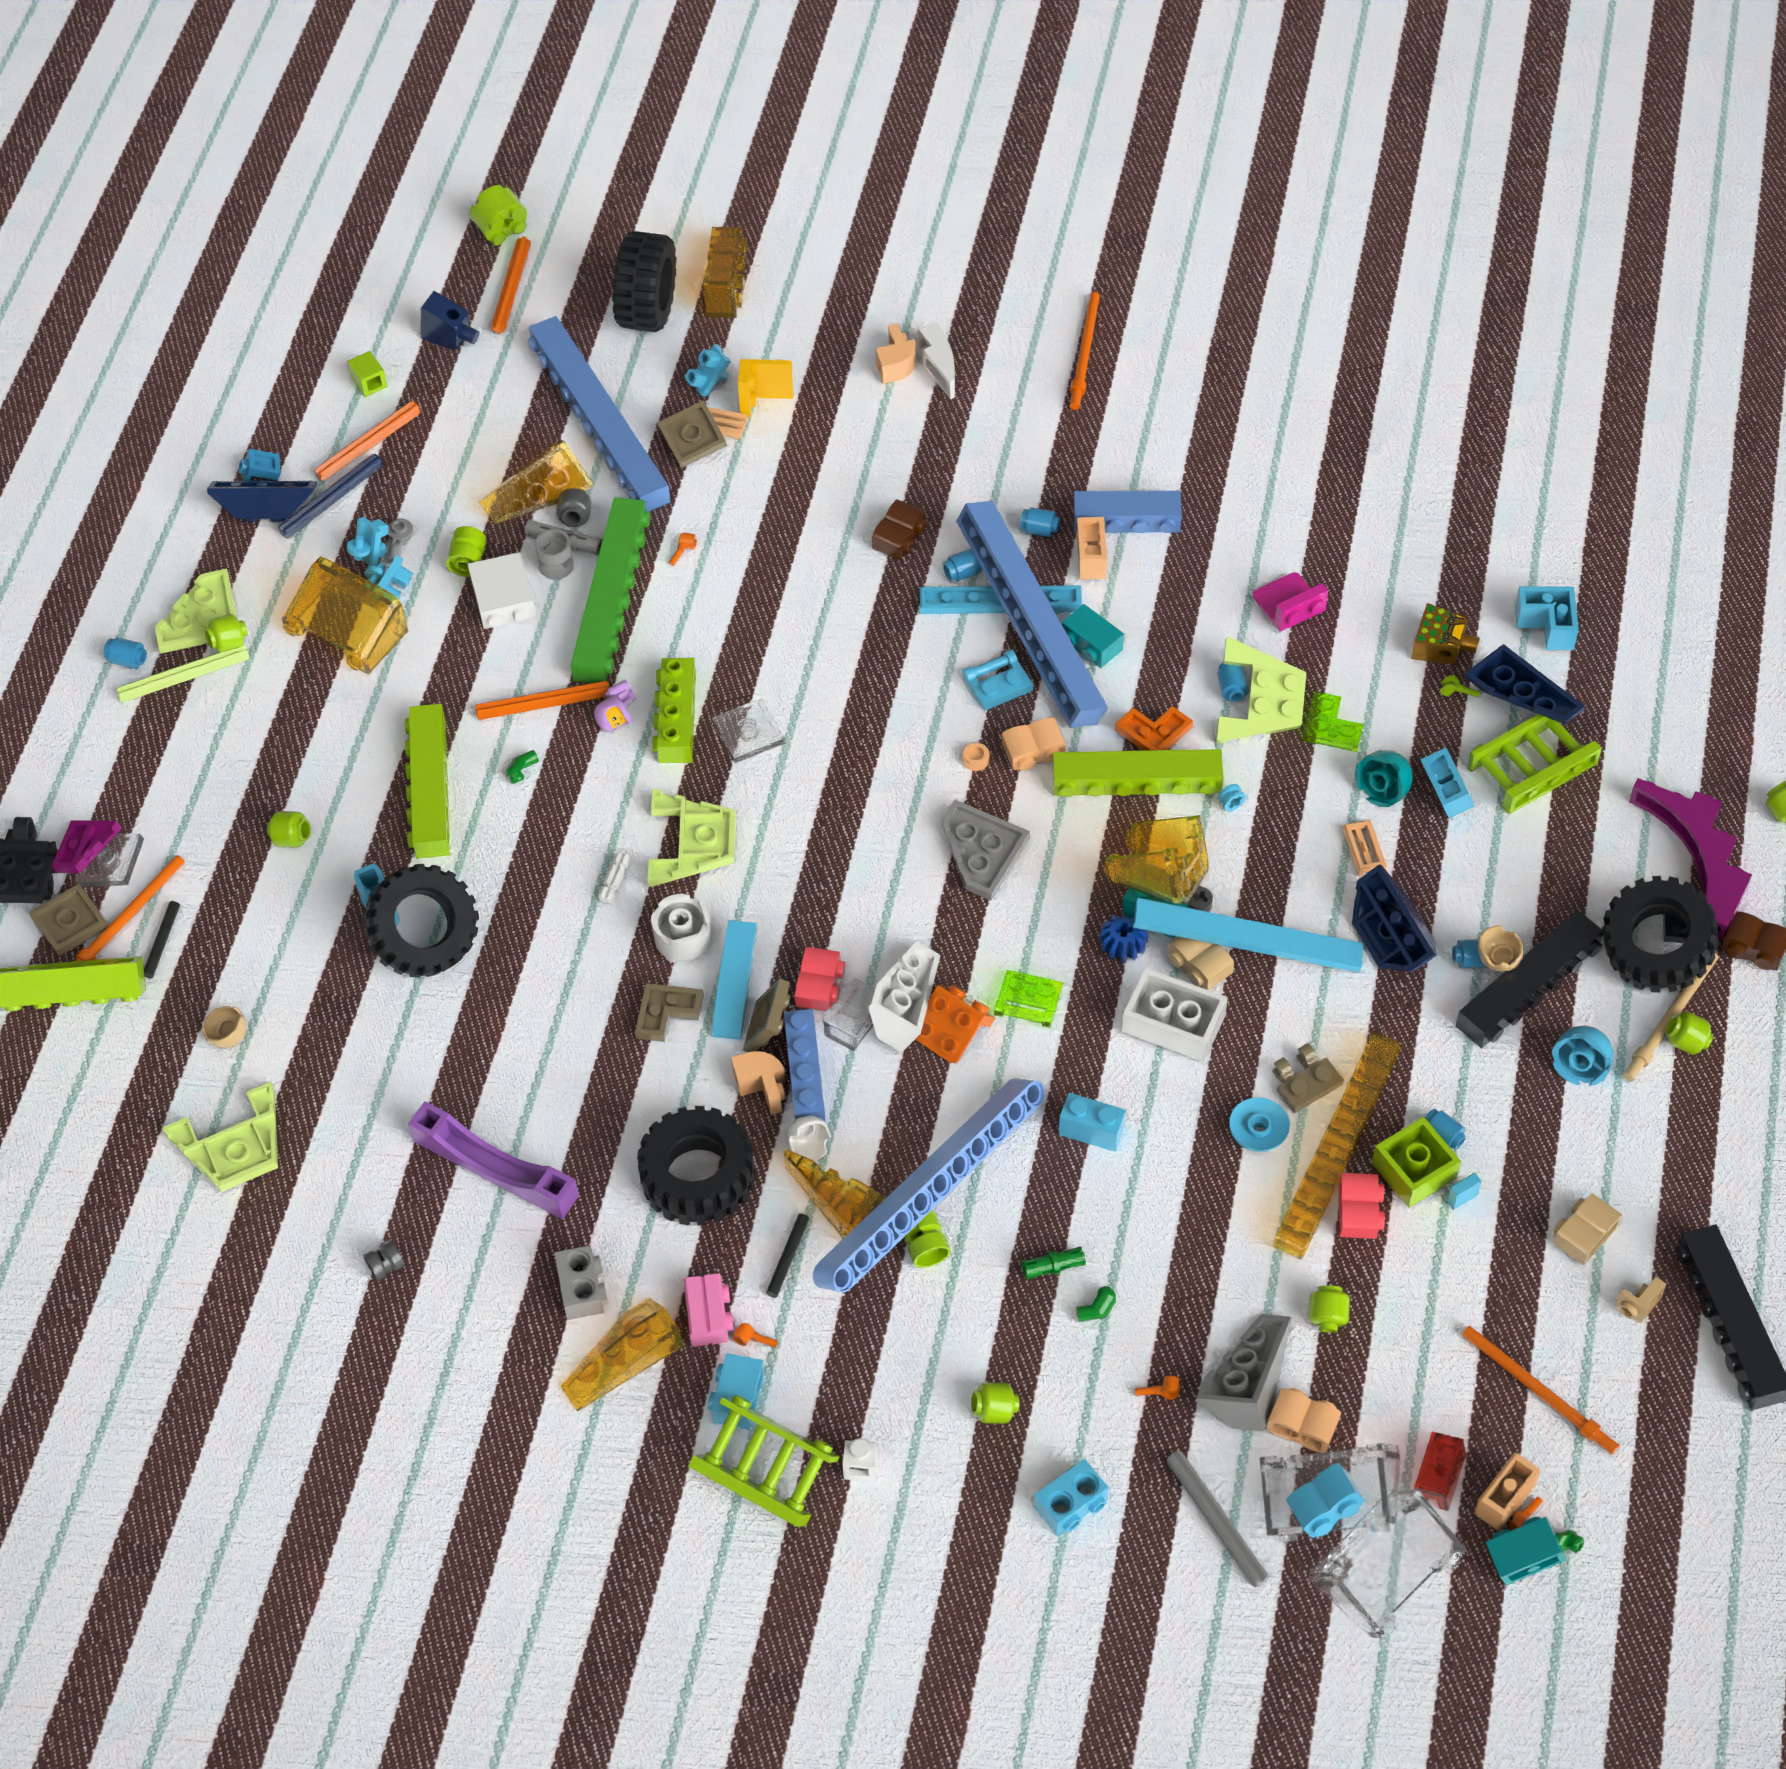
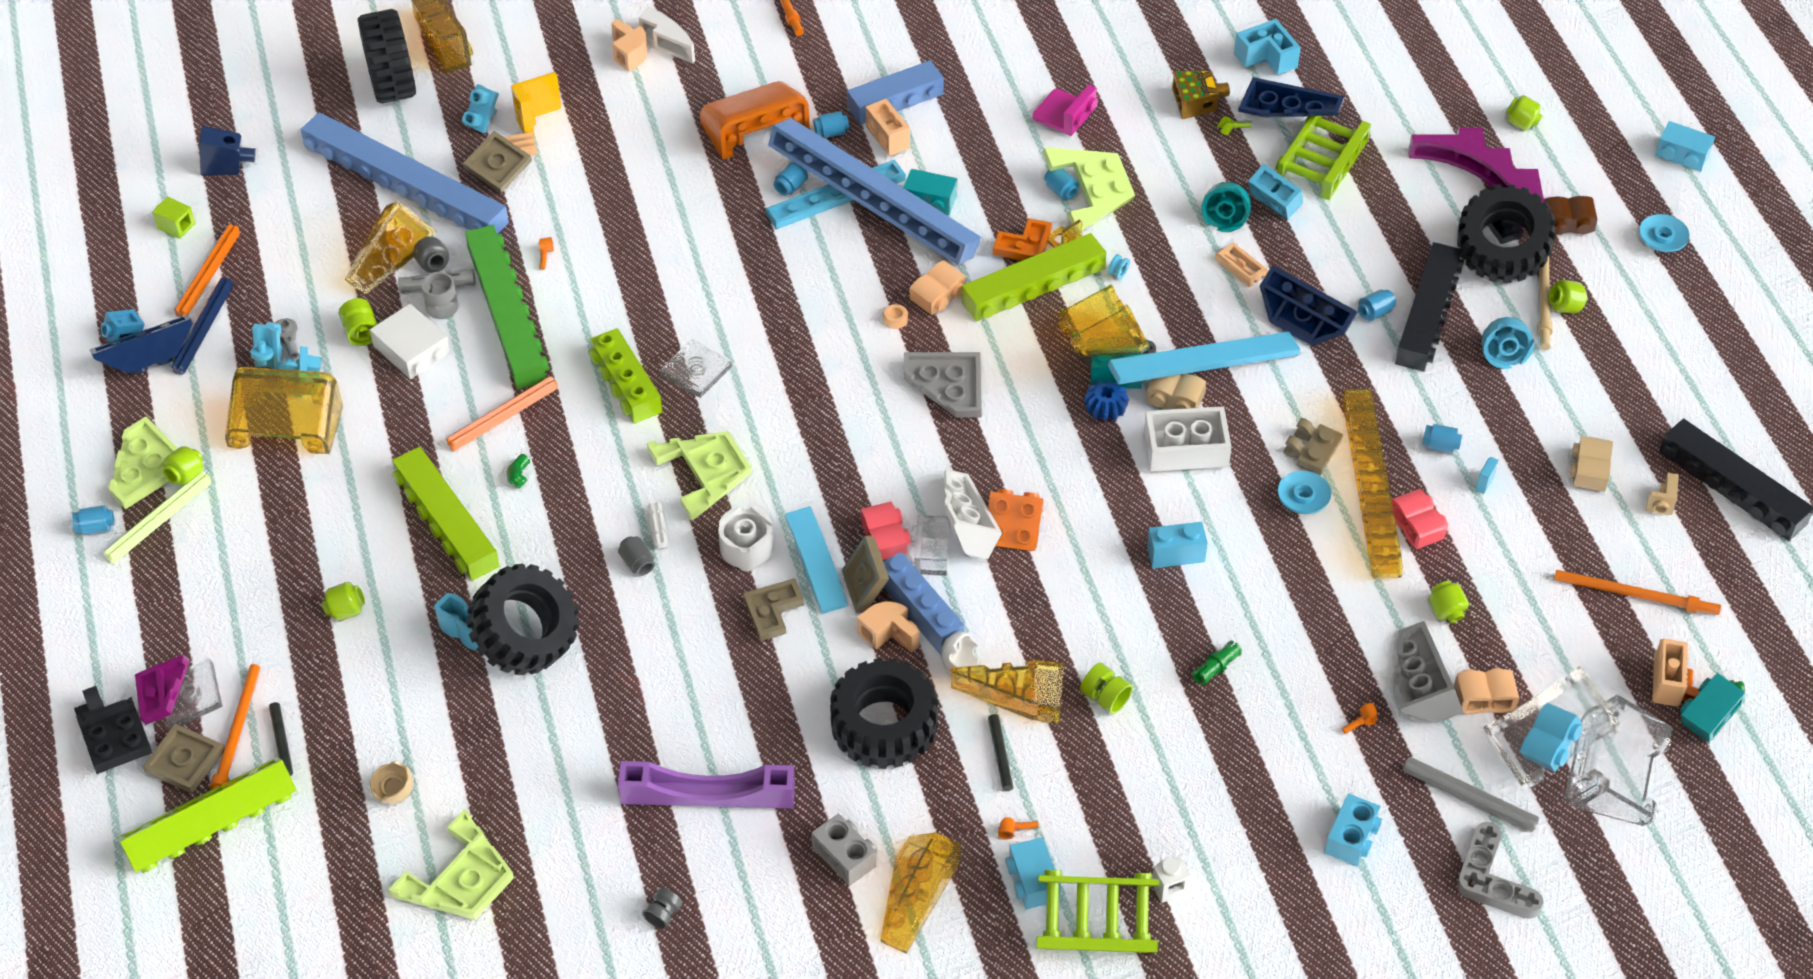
camera: 30 degrees left, 5 degrees down
lime brick [469,185,527,246] -> none
orange axle [491,236,531,334] -> none
lavender piece [594,679,636,732] -> none
bright pink brick [684,1273,734,1347] -> none
light blue beam [813,1078,1045,1293] -> none
reddish brown brick [871,499,927,560] -> none
medium azure plate [962,649,1033,711] -> none
lime head [971,1382,1019,1424] -> none
clear neon green plate [994,970,1063,1029] -> none
green arm [1076,1286,1116,1322] -> none
clear neon green plate [1303,691,1364,752] -> none
lime brick [1372,1117,1461,1208] -> none
clear red hinge [1414,1431,1466,1511] -> none
tan hair [1478,925,1523,972] -> none
none -> dark grey brick [618,536,655,576]
none -> orange windscreen [700,81,810,160]
none -> clear yellow bracket [1048,219,1083,248]
none -> light grey beam [1457,822,1543,919]

